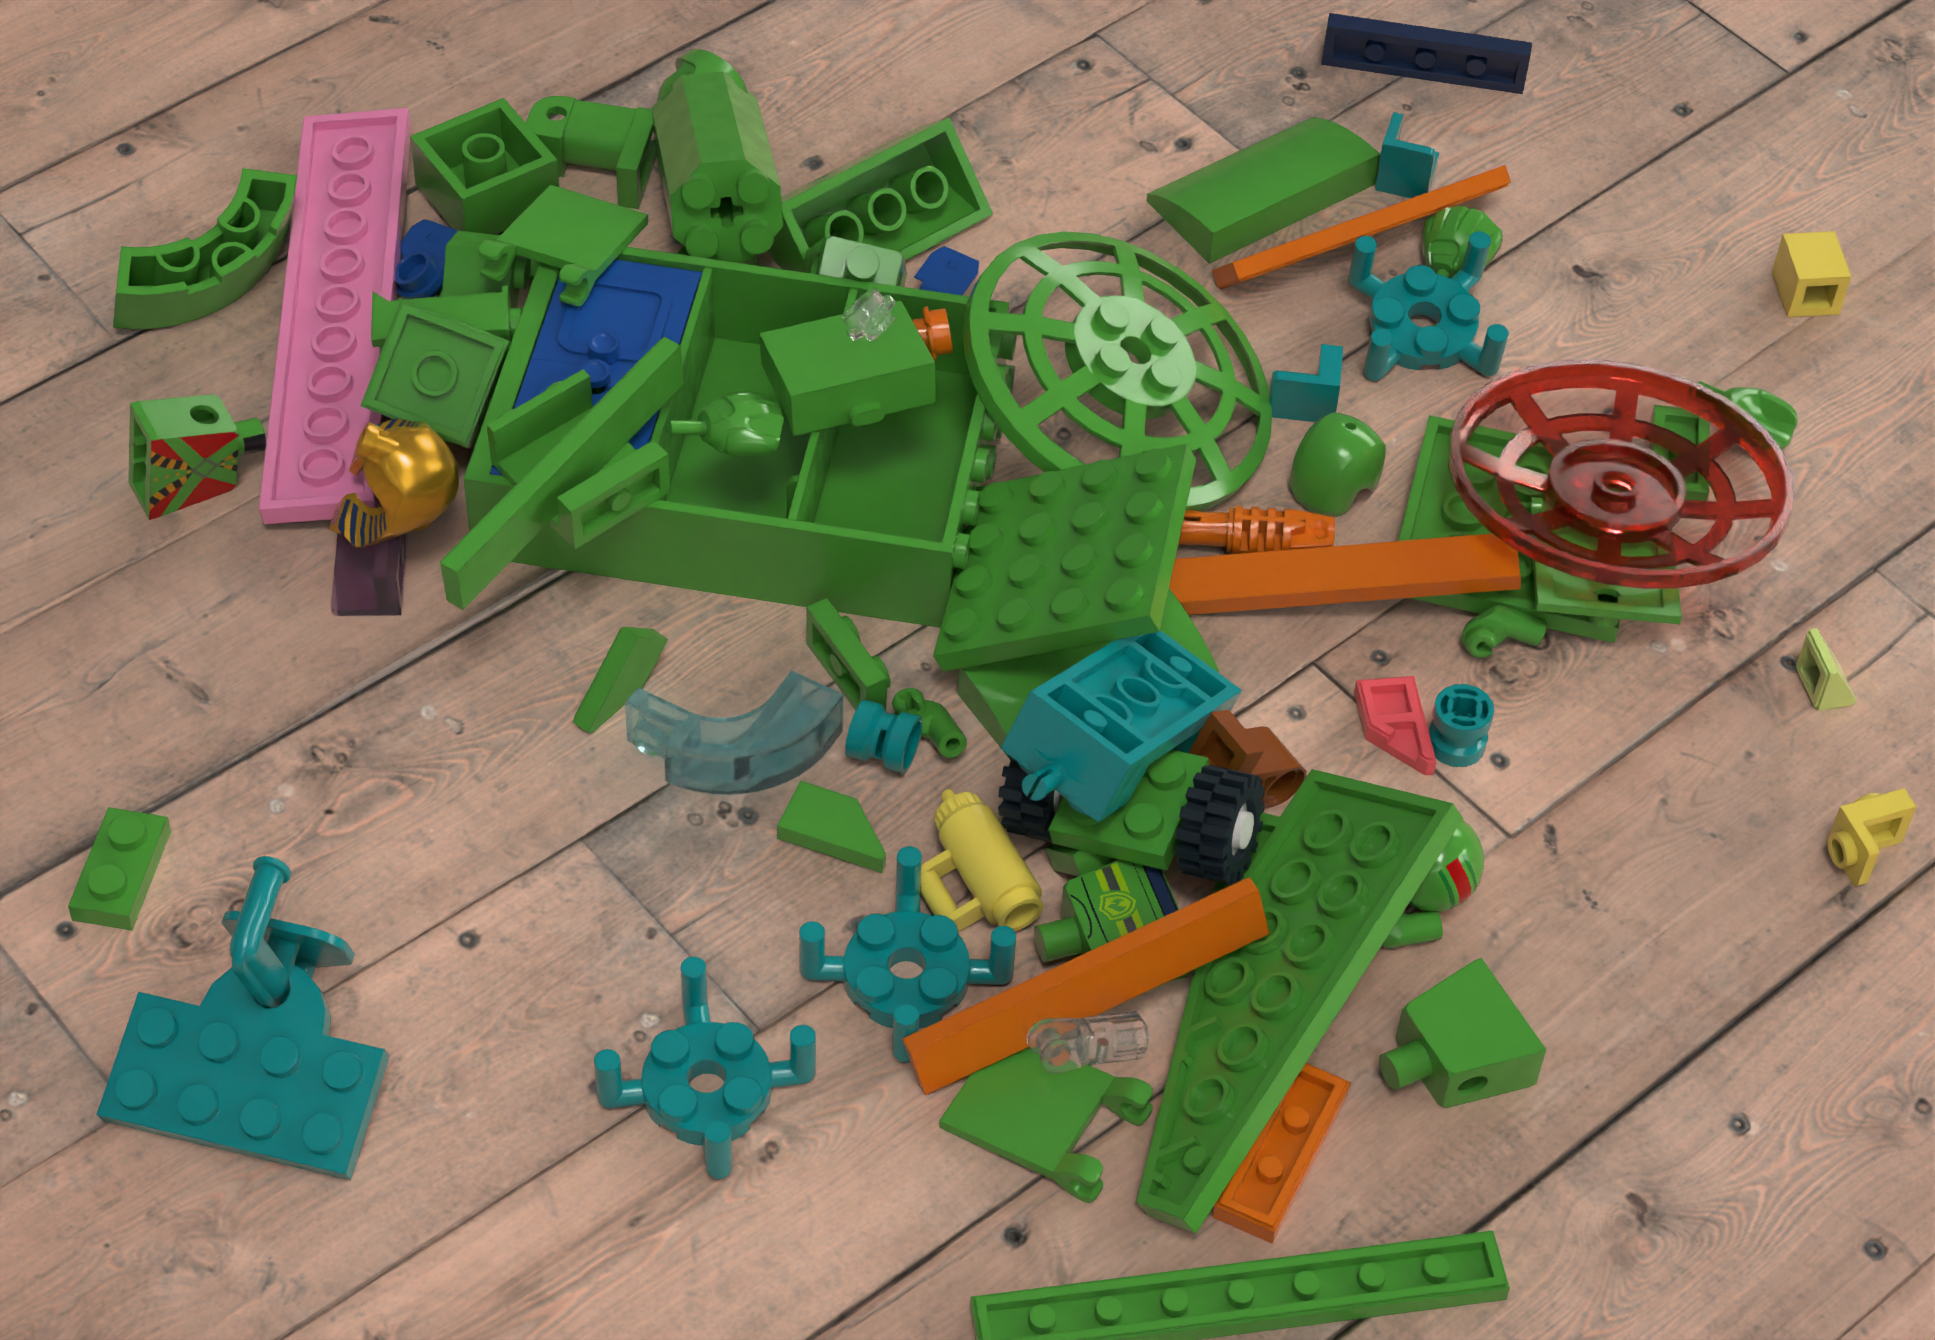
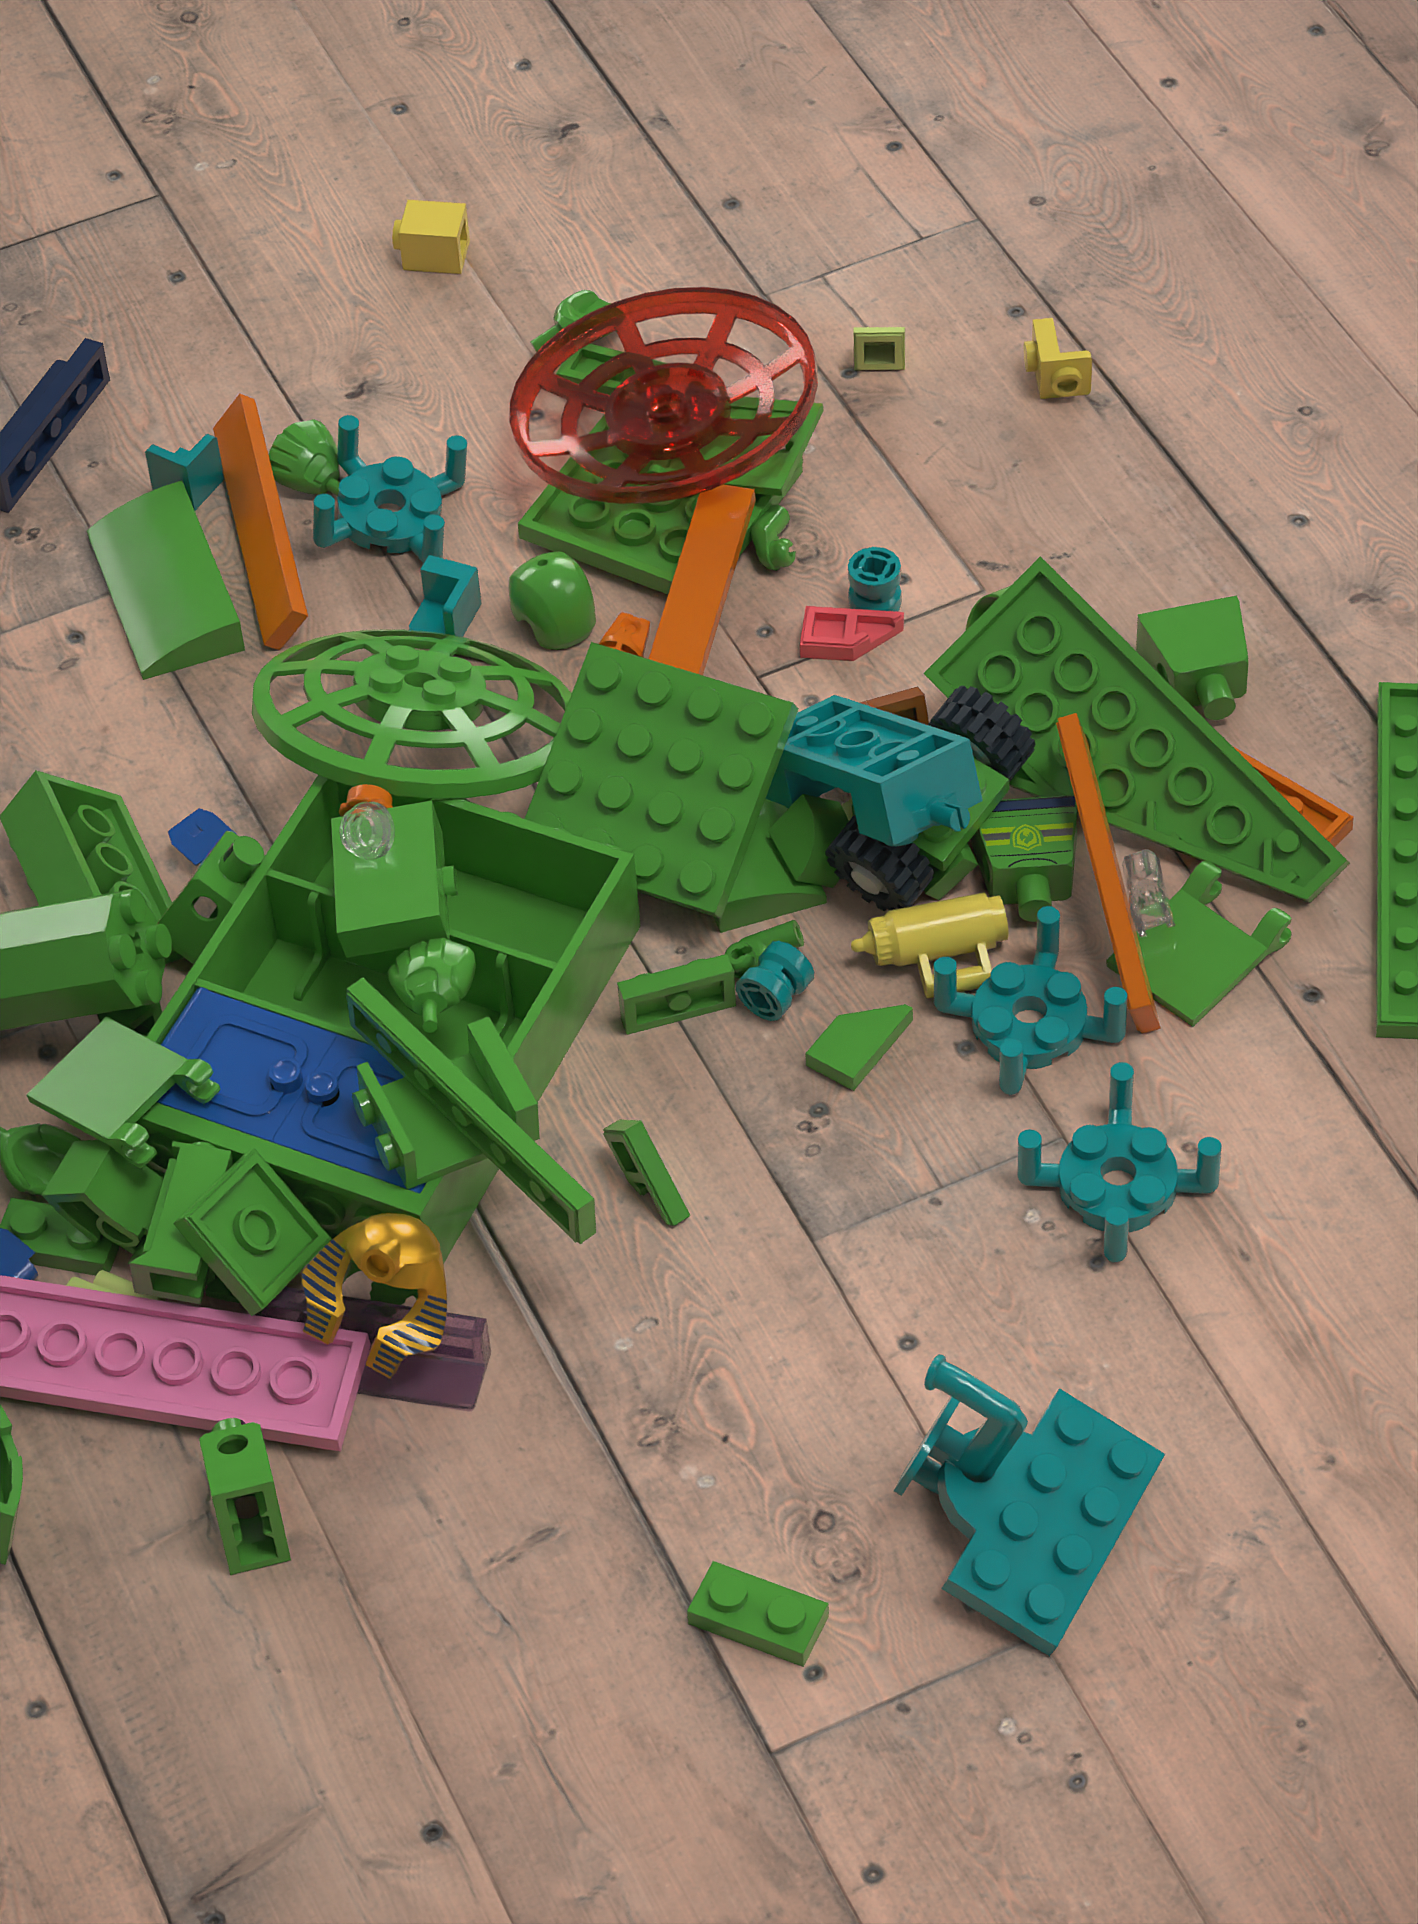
camera: 70 degrees left, 0 degrees up
blue plate [395,250,445,299] -> none
clear light blue arch [625,670,843,795] -> none

